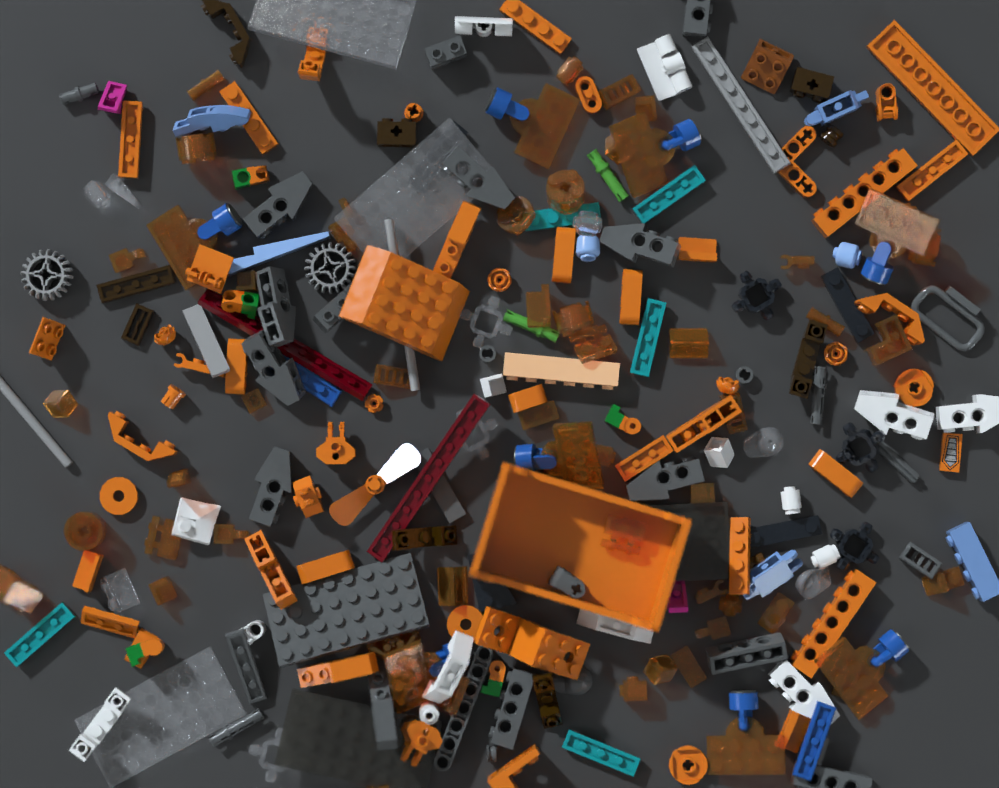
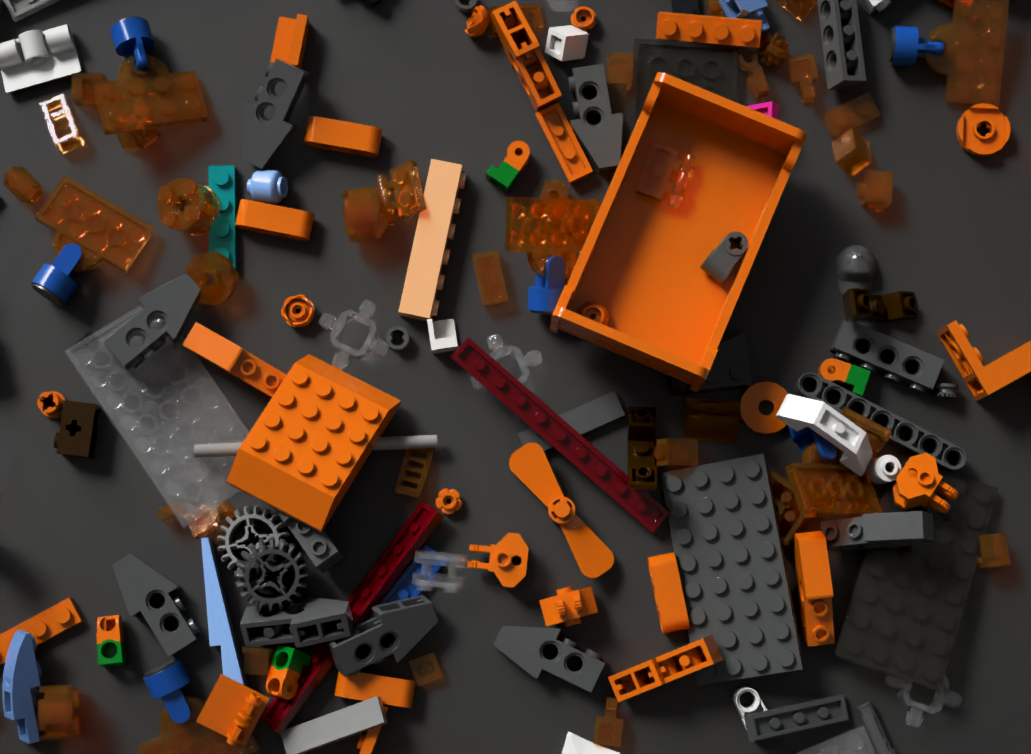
camera: 85 degrees left, 5 degrees down
orange bracket [473,606,590,680] -> none
bright green pin [503,309,560,343] -> none
orange beam [508,384,548,413] -> none
clear orange panel [526,284,551,328] -> none
teal plate [562,729,641,777] -> none
clear head [573,211,602,237] -> none
orange plate [575,76,602,114] -> none
white slope [576,608,654,644] -> none
bright green pin [587,148,629,202] -> none
teal plate [630,298,666,377] -> none
teal plate [632,165,706,224] -> none
clear orange panel [669,328,709,358] -> none
none -> dark grey gear [234,537,308,611]
none -> clear brick [412,550,469,594]
none -> orange plate [571,6,596,31]
none -> orange plate [577,301,610,326]
none -> clear orange brick [654,438,698,467]

